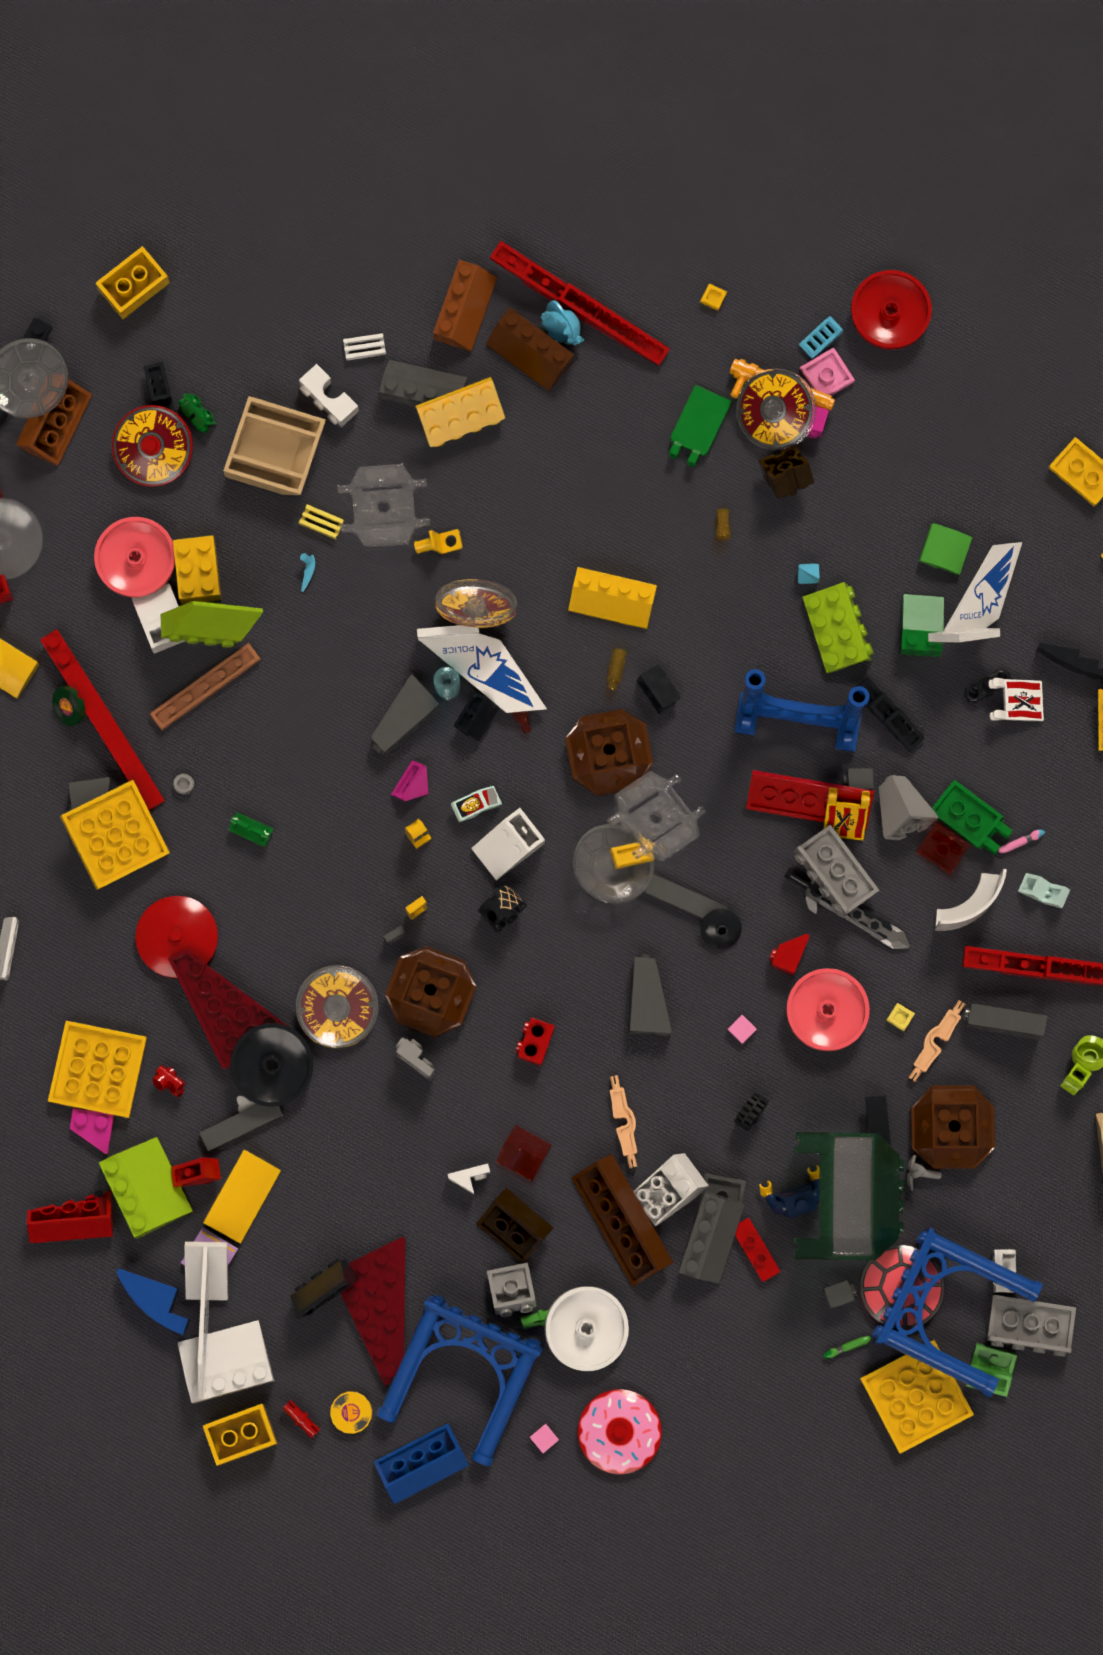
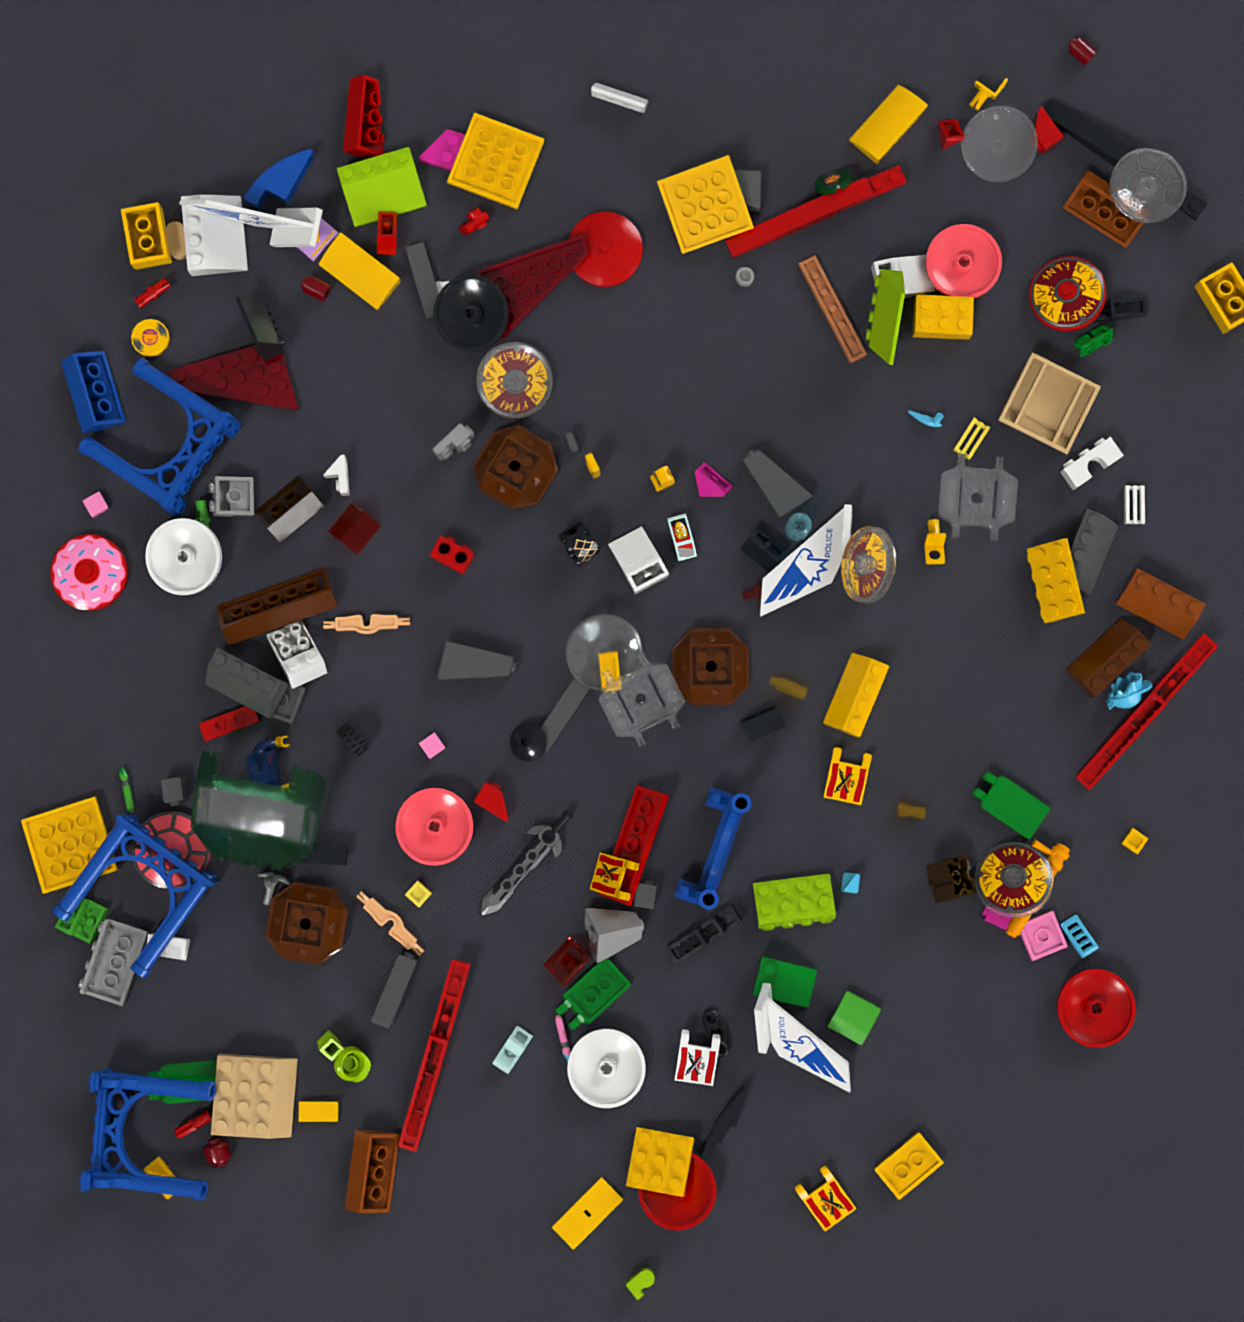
camera: 100 degrees right, 5 degrees up
green hinge [228,812,274,847] -> none
light grey bracket [793,825,879,917] -> none
white panel [935,869,1007,931] -> none
none -> tan tile [166,221,186,260]
none -> dark red brick [301,275,331,302]
none -> white dish [567,1029,645,1108]
none -> flag [823,747,872,805]

